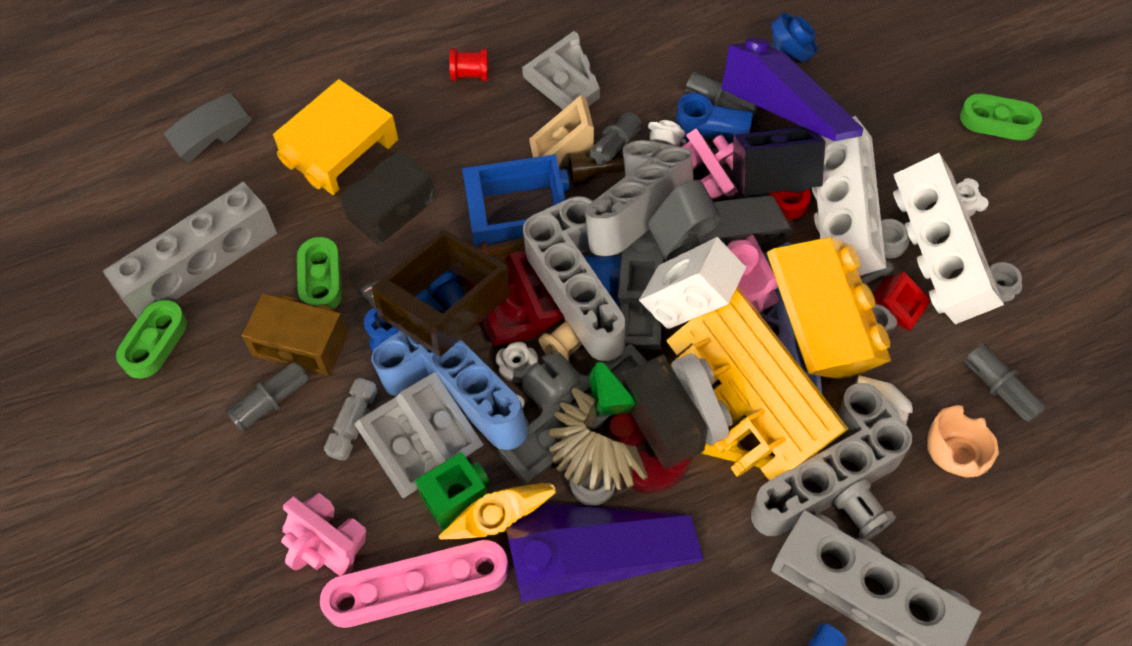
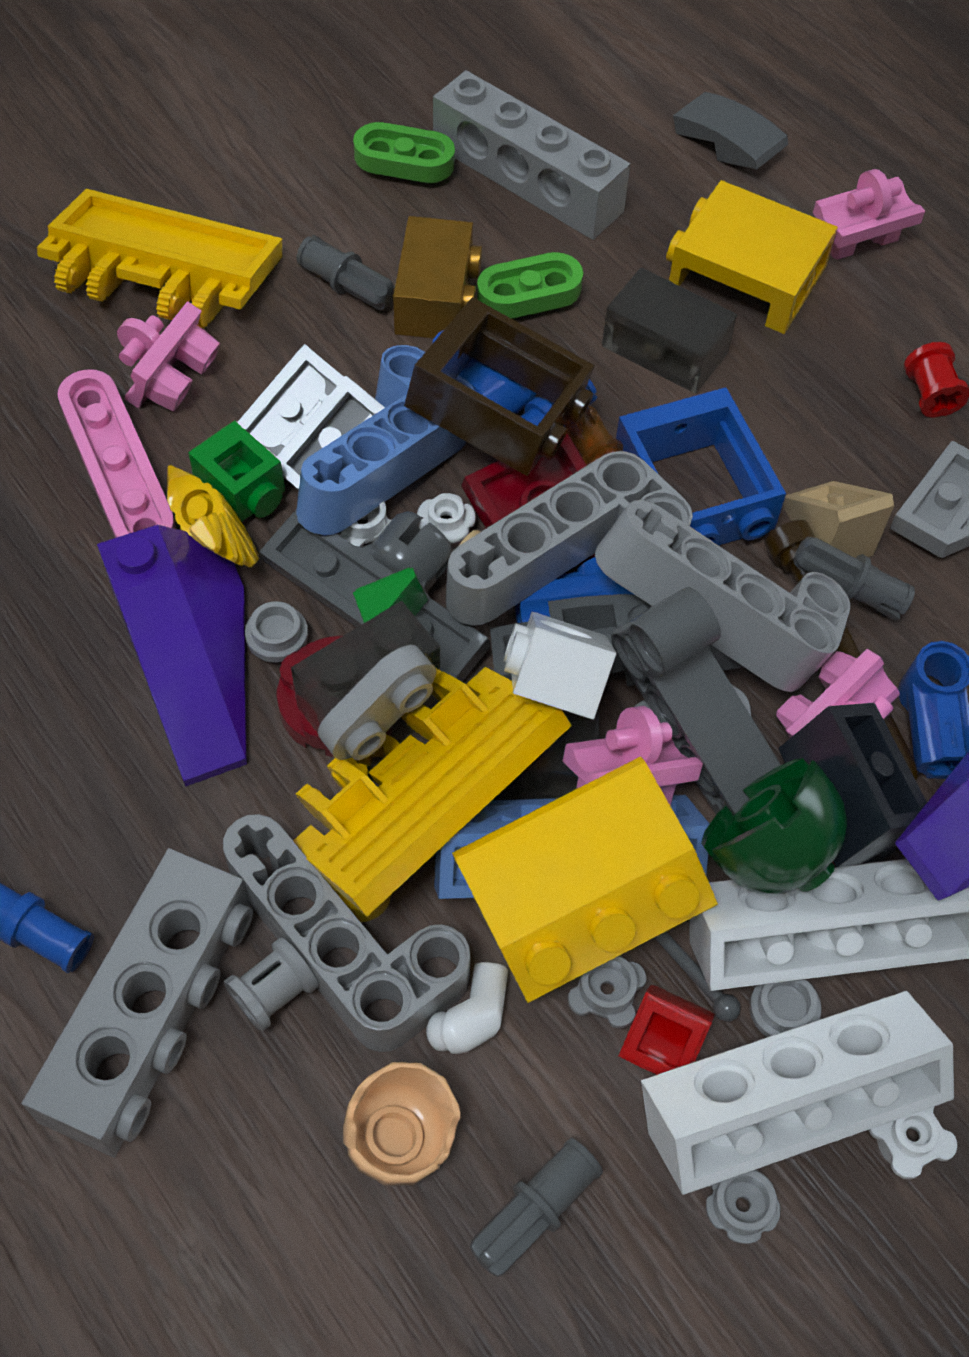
camera: 75 degrees right, 0 degrees up
light grey axle [324,378,377,461] -> none
dark tan hair [549,387,648,491] -> none
white plate [648,120,686,146] -> none
none -> yellow hinge [37,189,283,329]
none -> dark green cylinder [701,758,847,894]
none -> bright pink hips [813,169,925,260]

